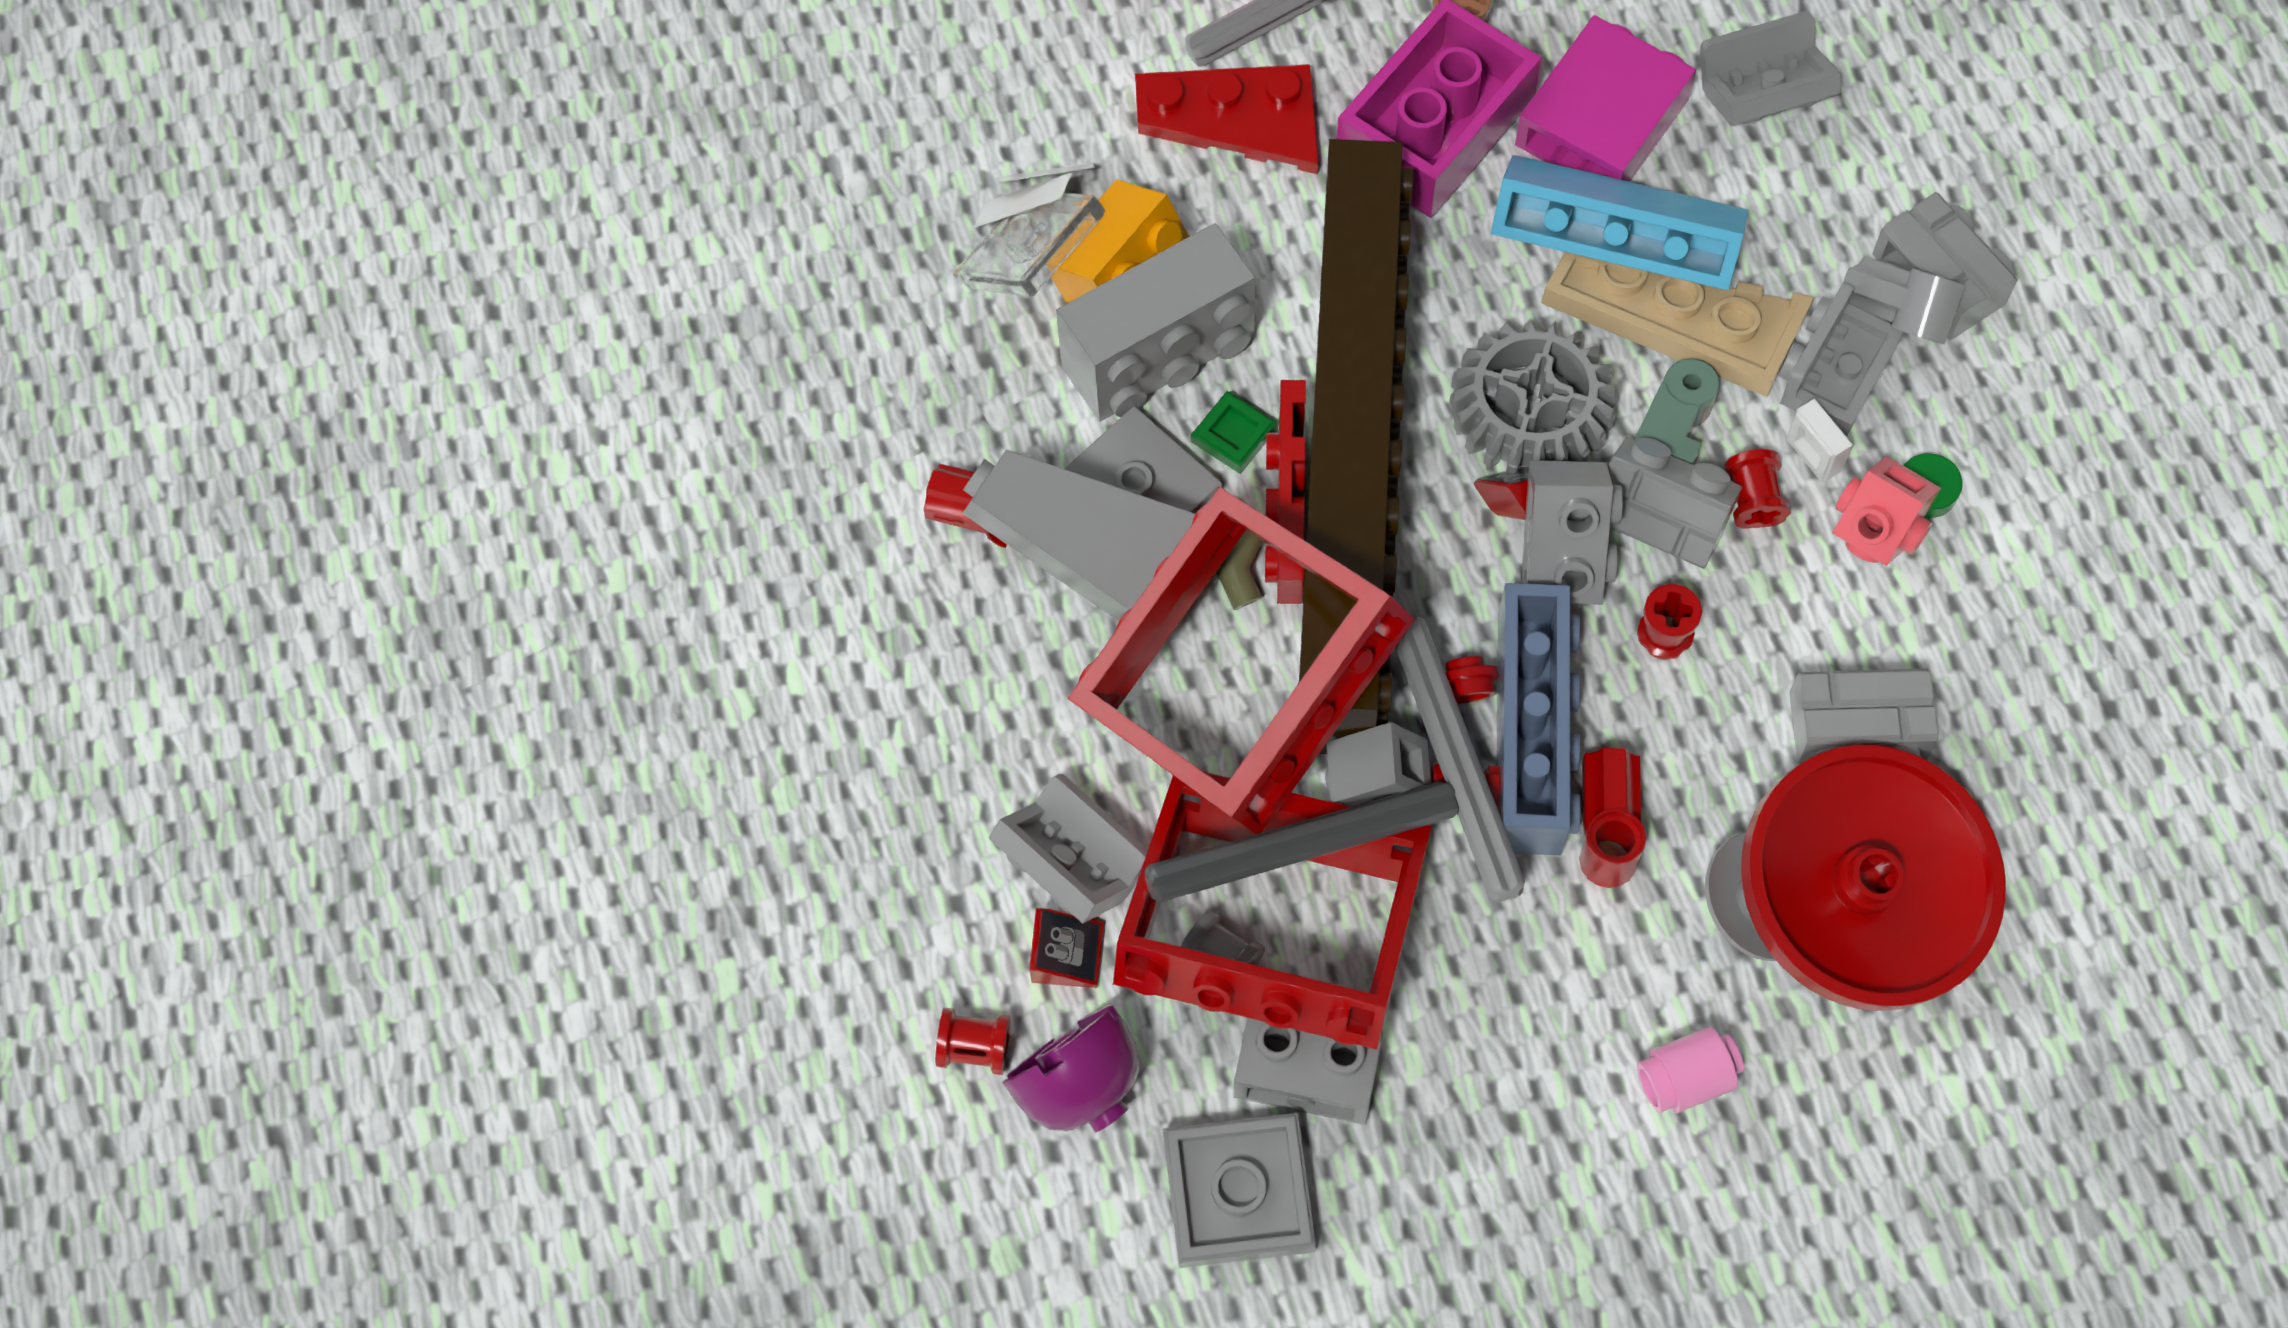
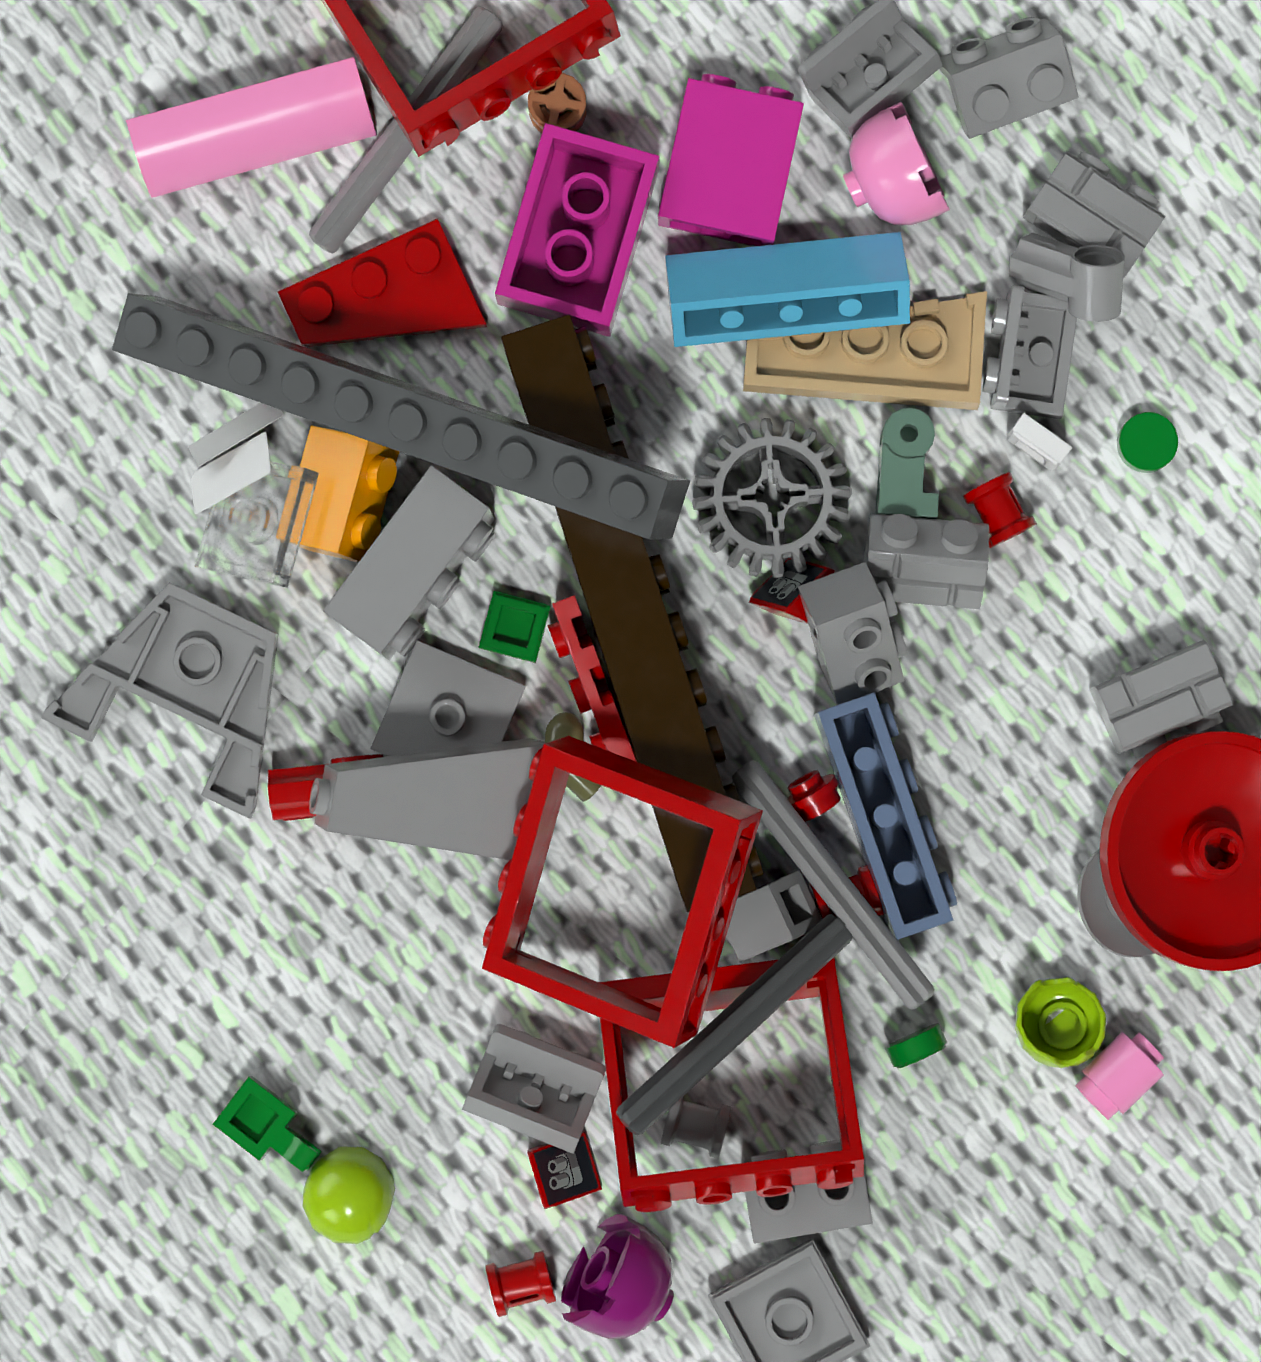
camera: 20 degrees left, 20 degrees up
red piece [1579,747,1646,888] -> none
red bush [1637,584,1702,660] -> none
coral brick [1832,456,1941,566] -> none
none -> light grey wing [41,582,278,819]
none -> dark grey brick [112,293,690,540]
none -> green plate [213,1076,323,1172]
none -> lime hair [302,1147,395,1244]
none -> bright pink cylinder [843,102,950,225]
none -> green tile [885,1023,948,1069]
none -> light grey bracket [940,17,1079,139]
none -> lime hair [1015,977,1106,1068]

